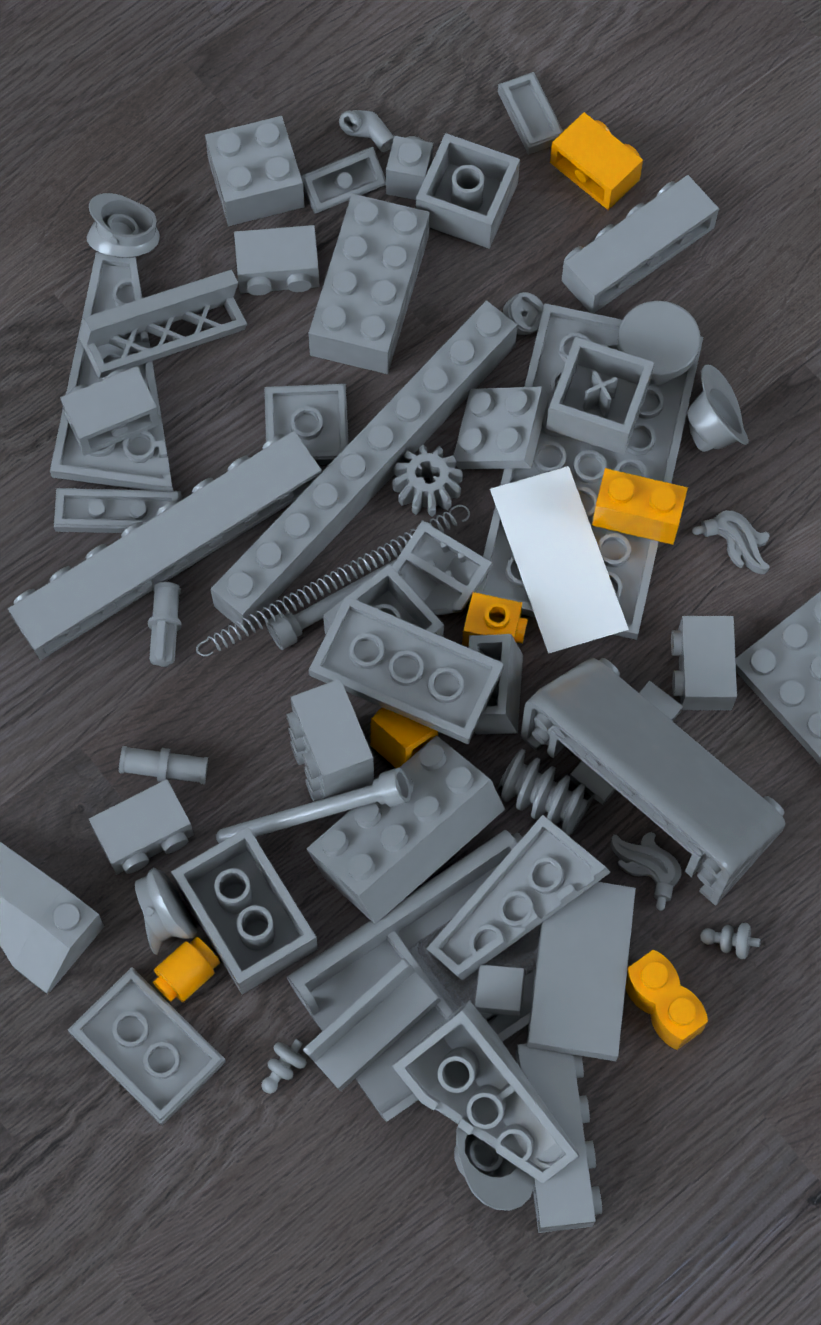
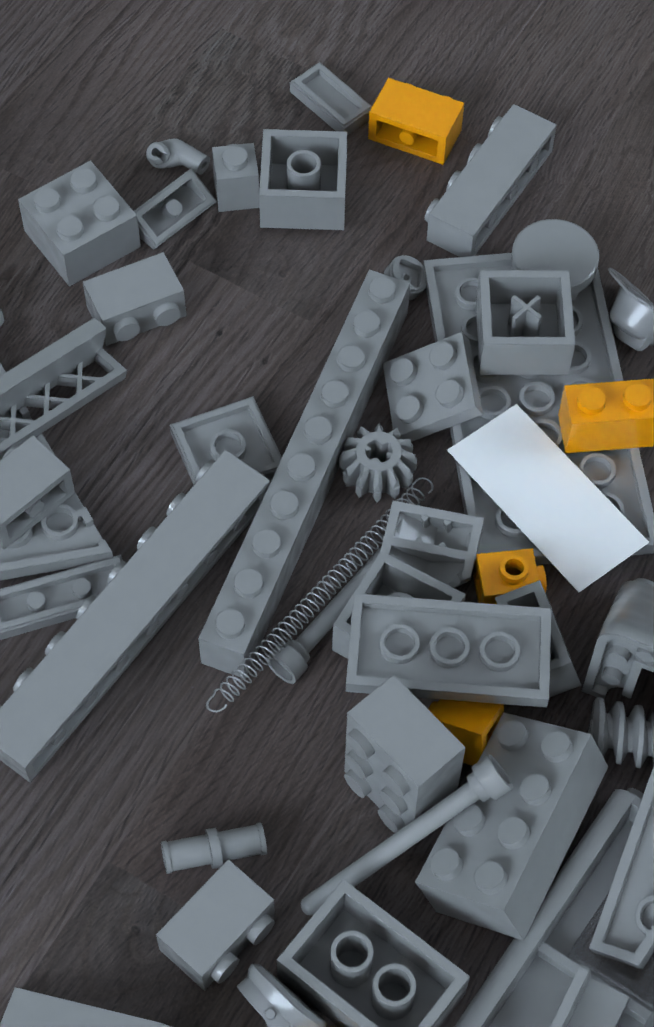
camera: 20 degrees left, 10 degrees down
light grey axle [148,582,182,667] -> none
light grey brick [308,194,430,374] -> none

